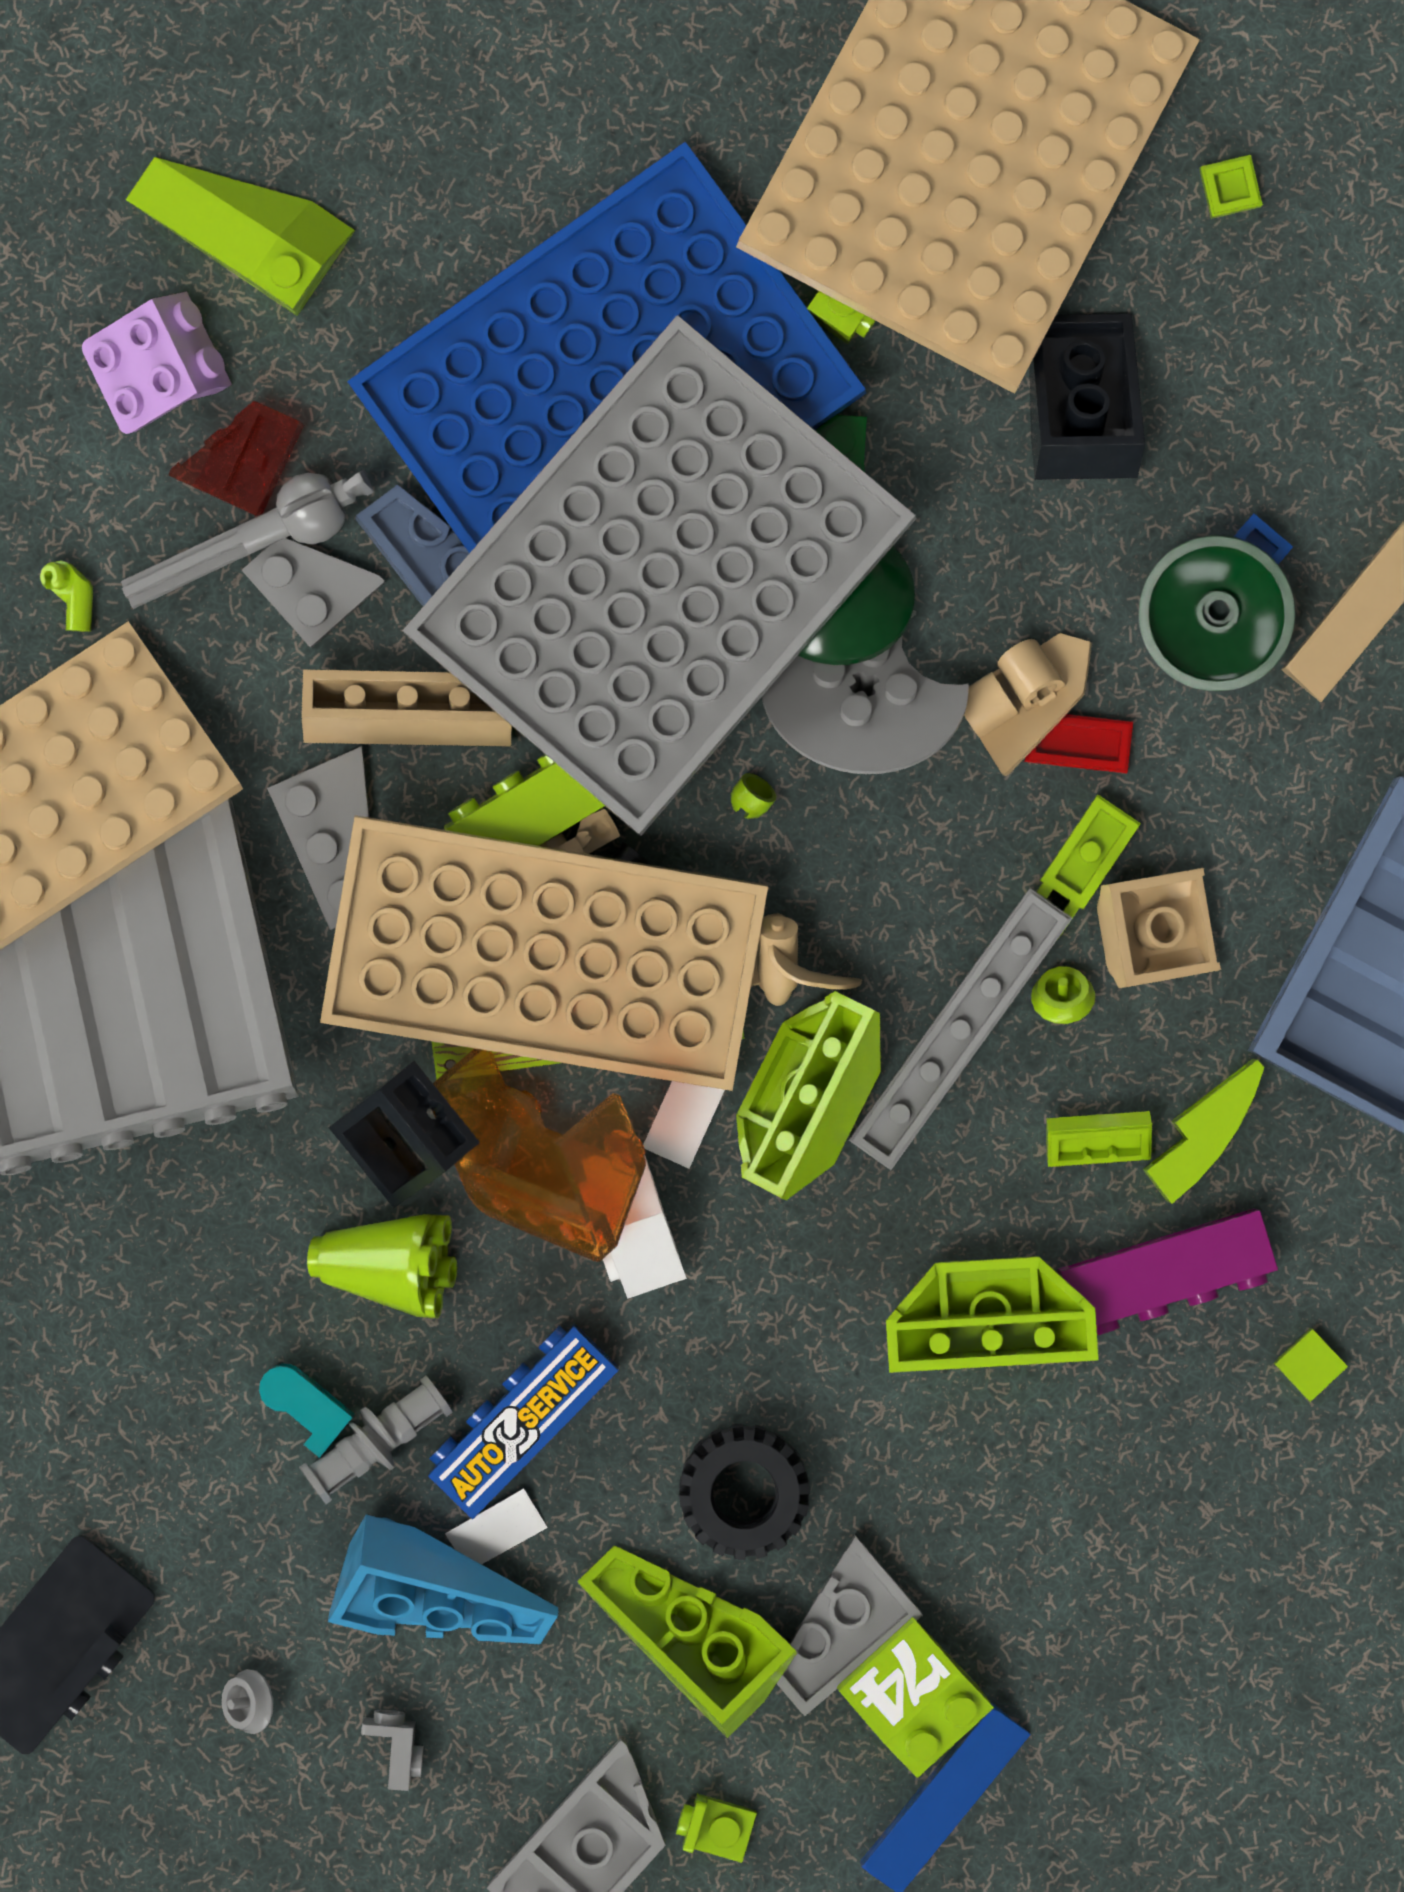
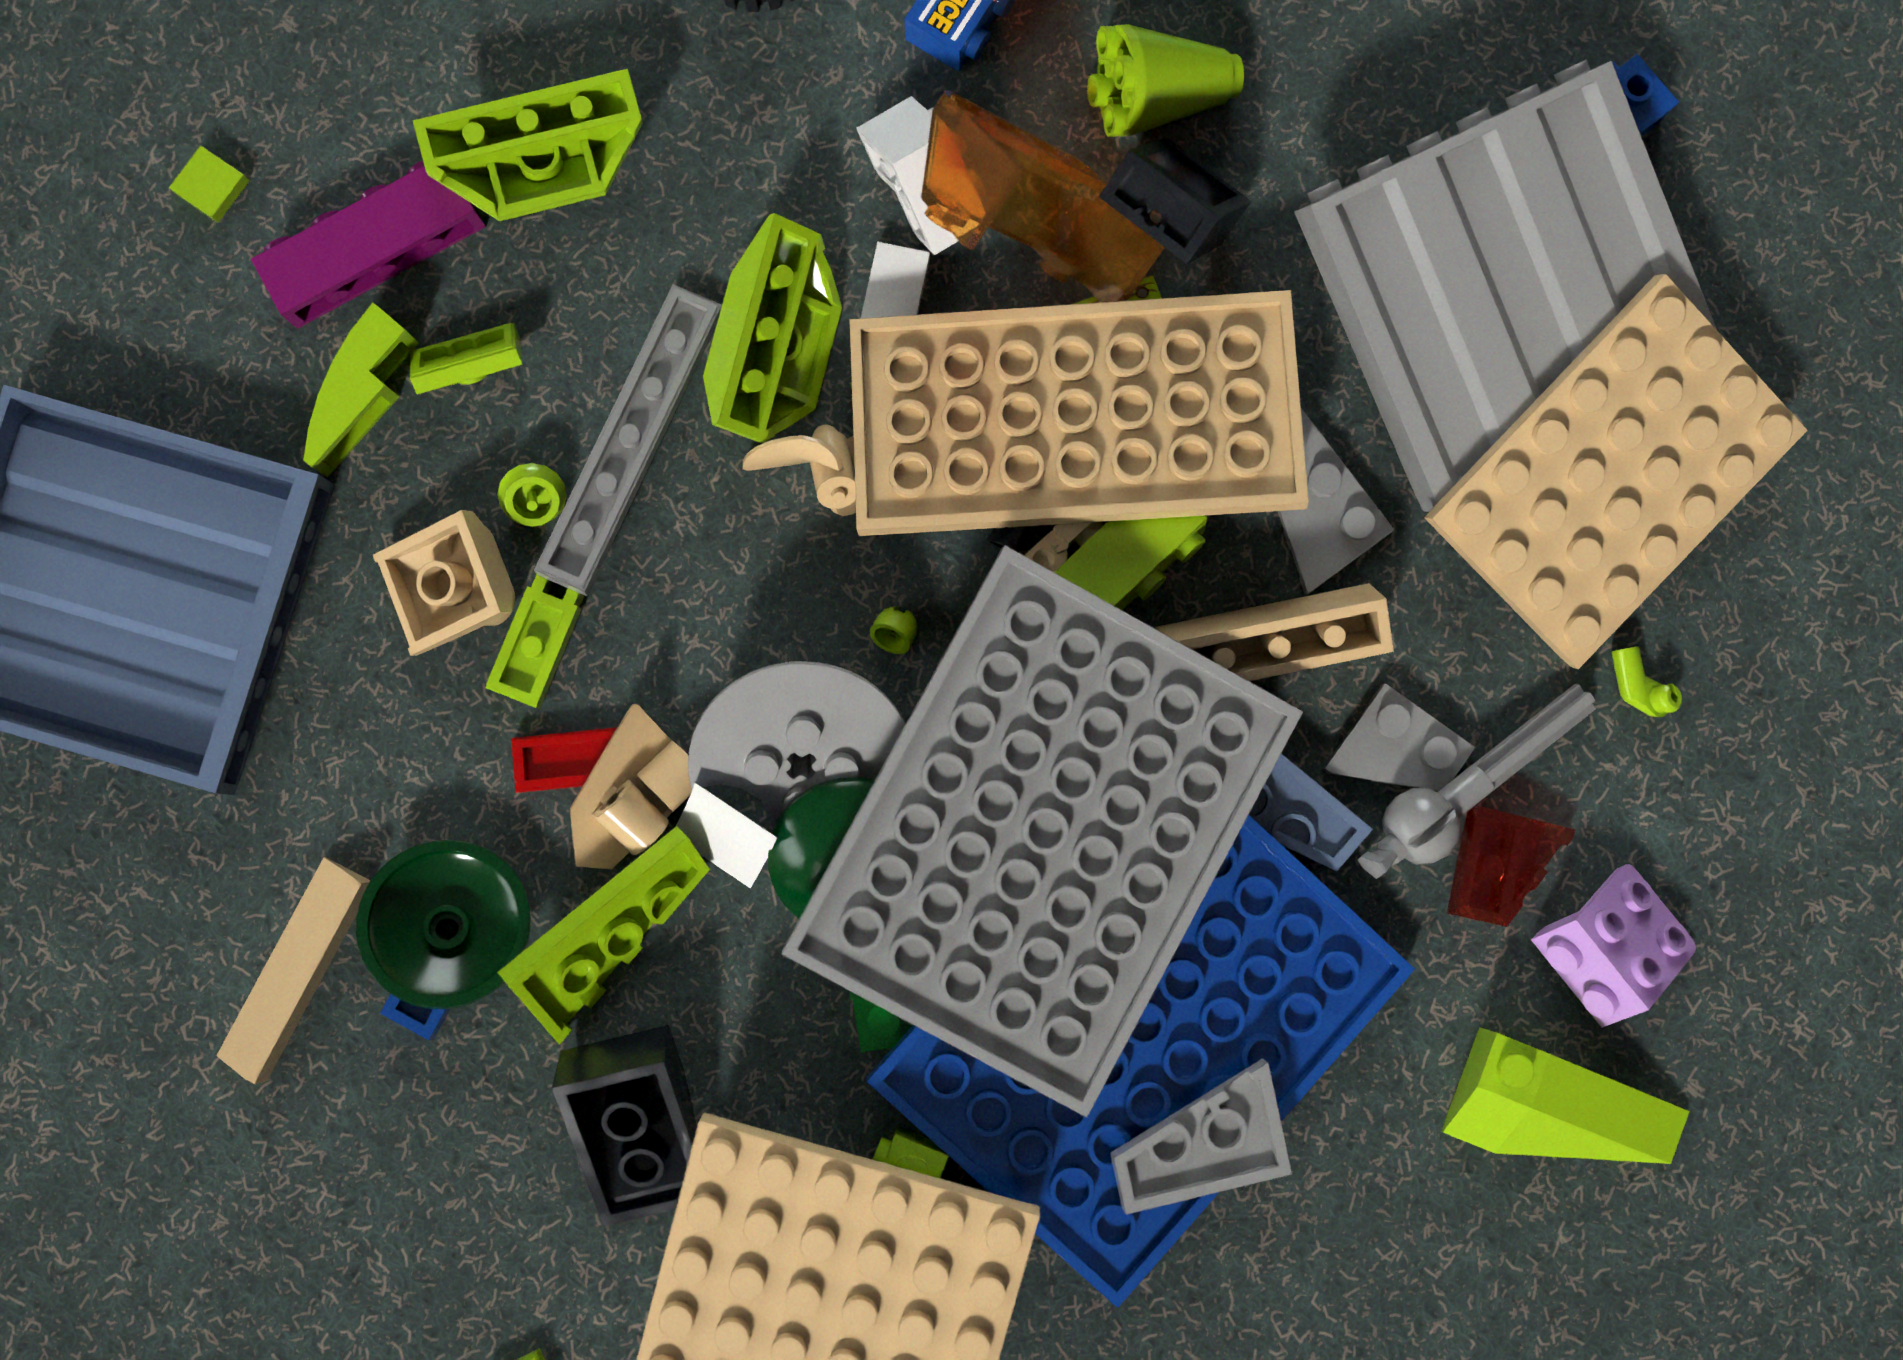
camera: 165 degrees right, 5 degrees down
none -> lime wing [497,826,710,1045]
none -> white sticker [676,783,777,888]
none -> light grey wing [1110,1058,1292,1215]

